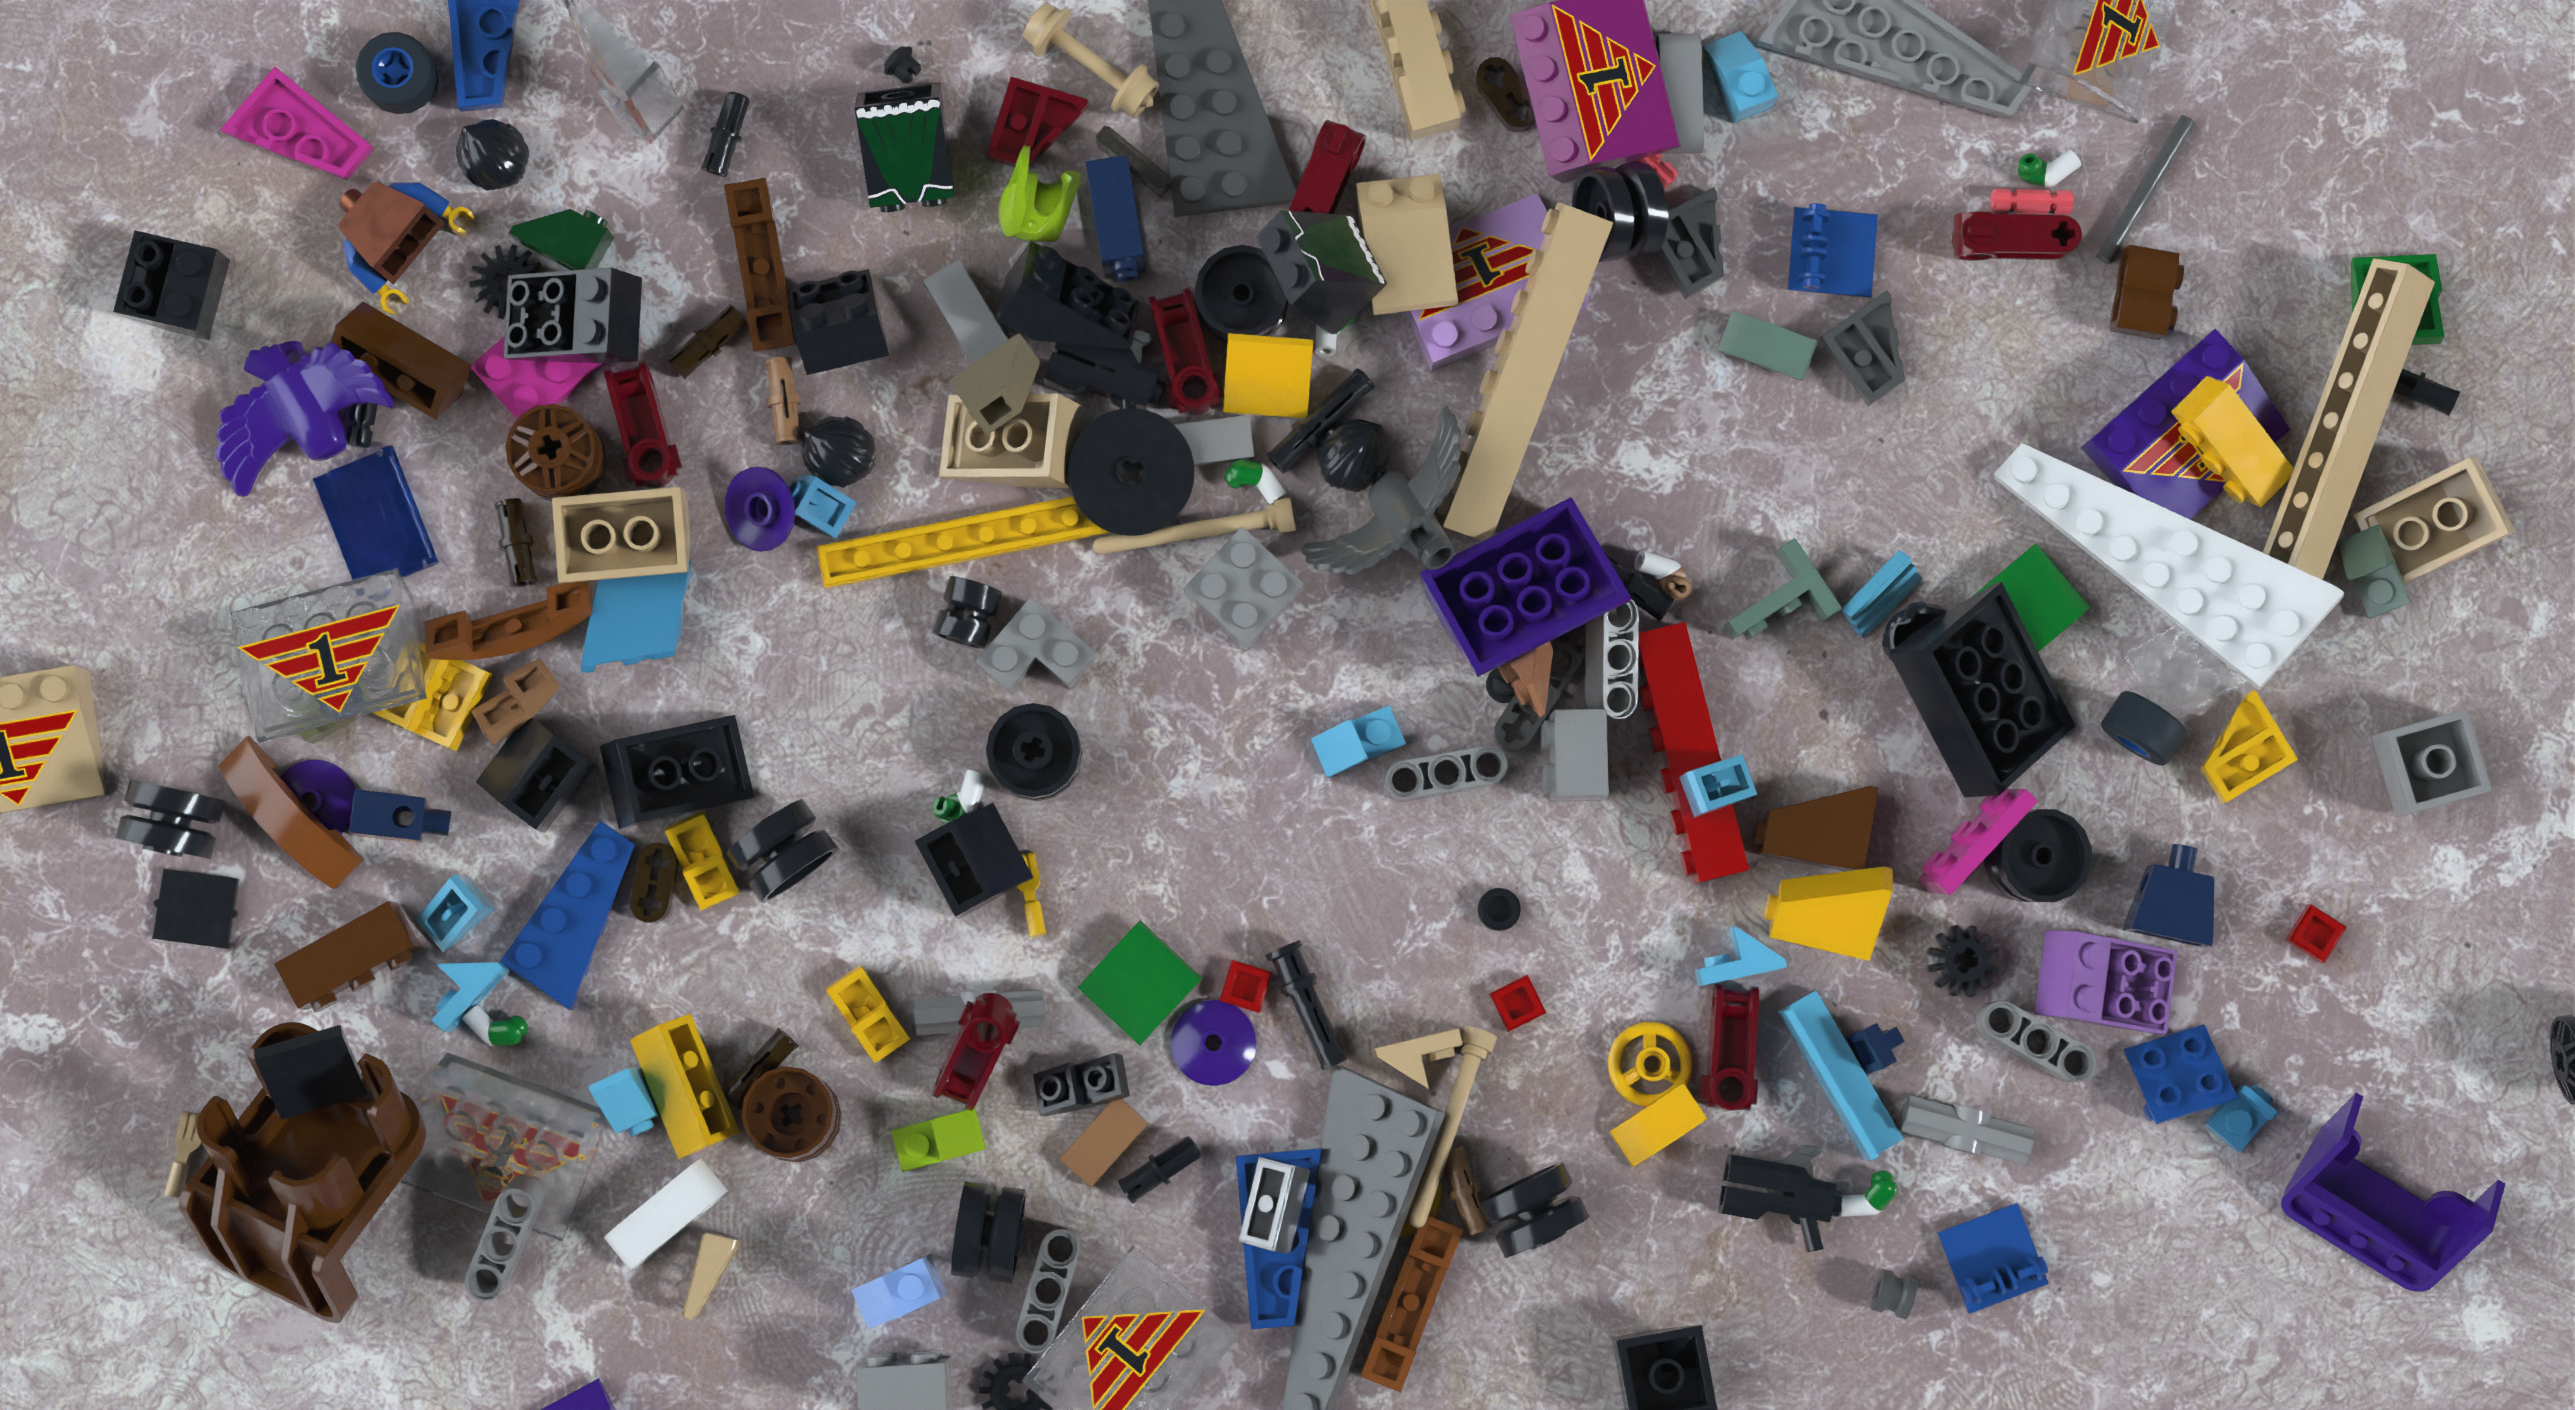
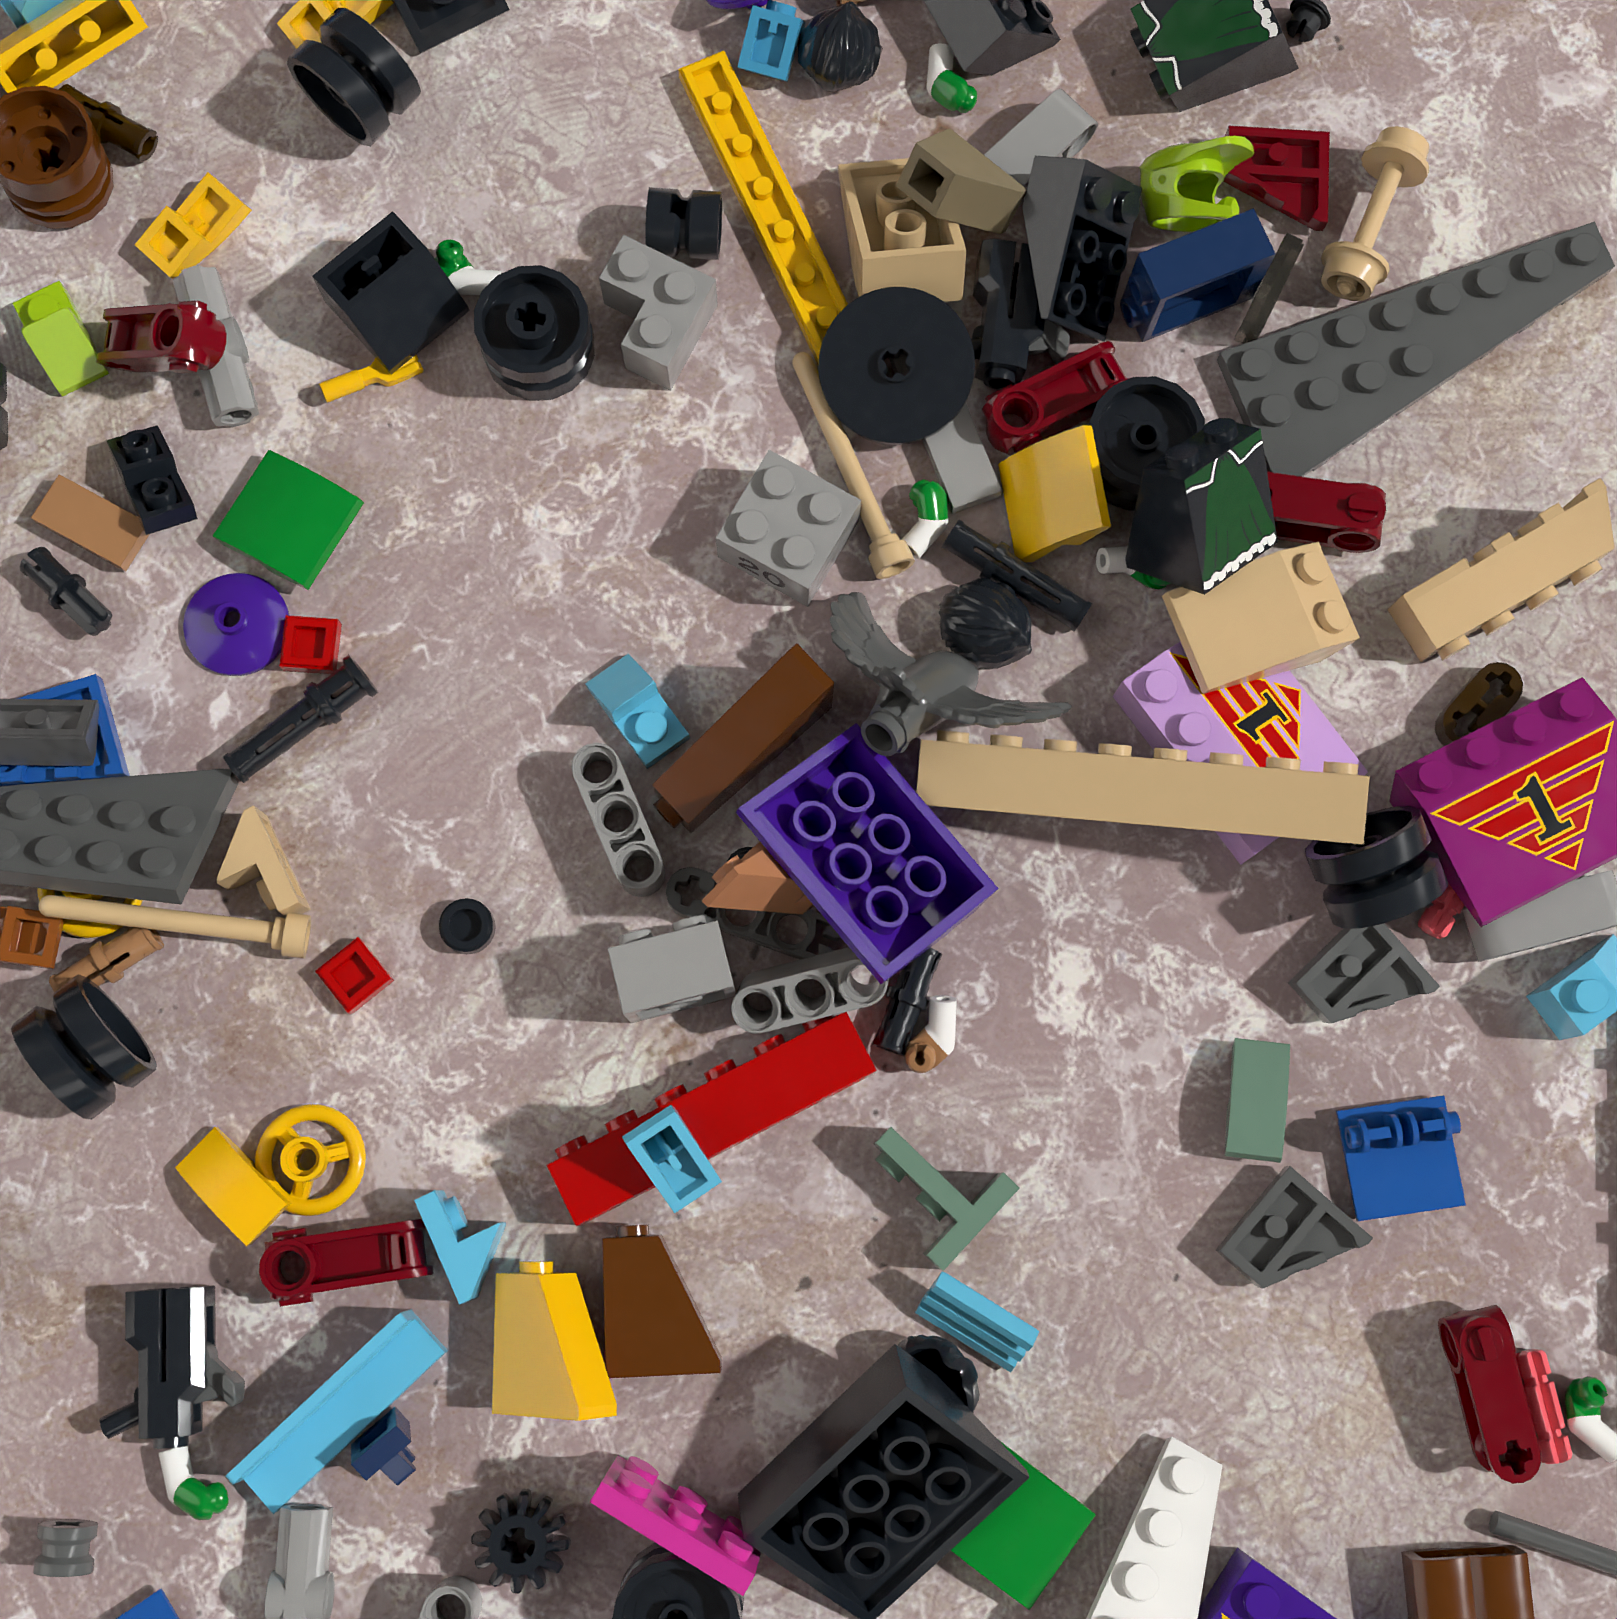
camera: 80 degrees right, 5 degrees down
none -> reddish brown slope [652,643,834,833]
none -> green arm [926,43,977,113]

